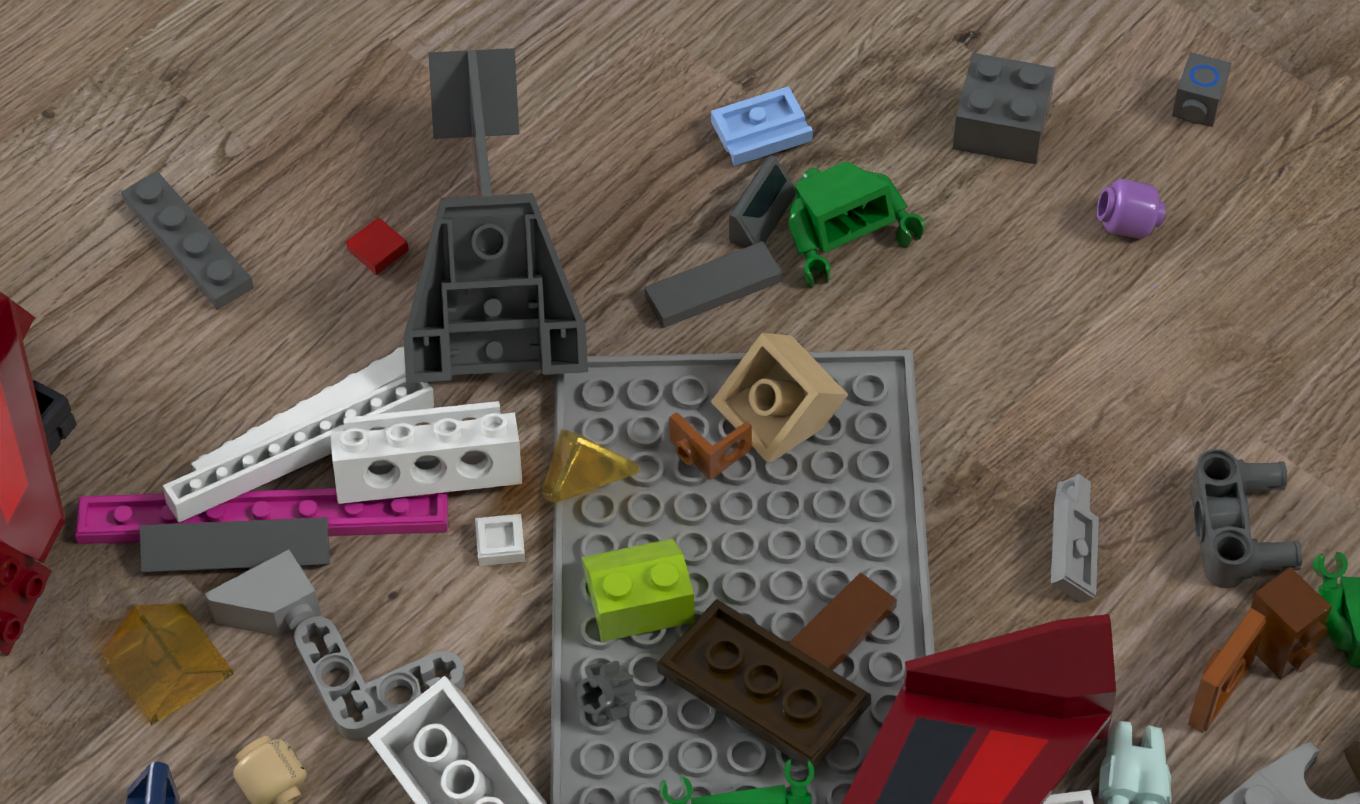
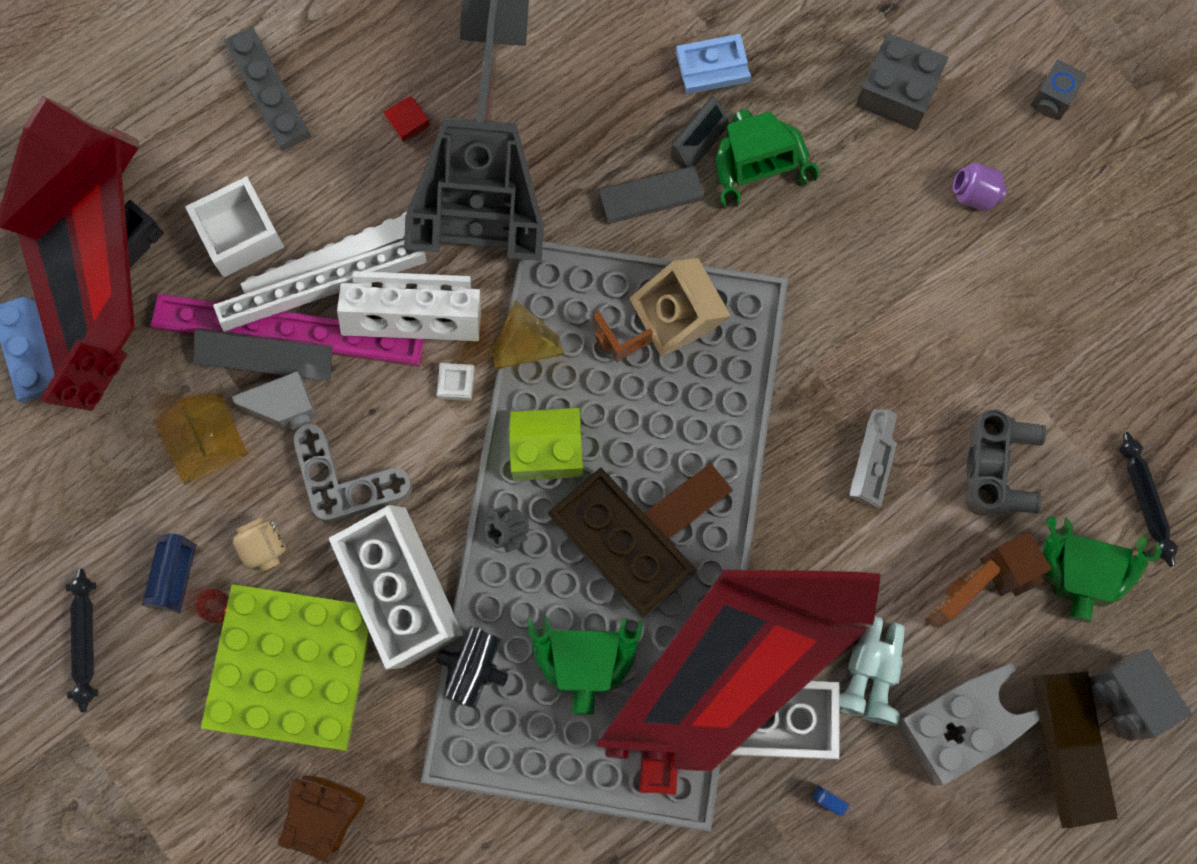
camera: 10 degrees right, 20 degrees up
none -> white piece [185,176,284,277]

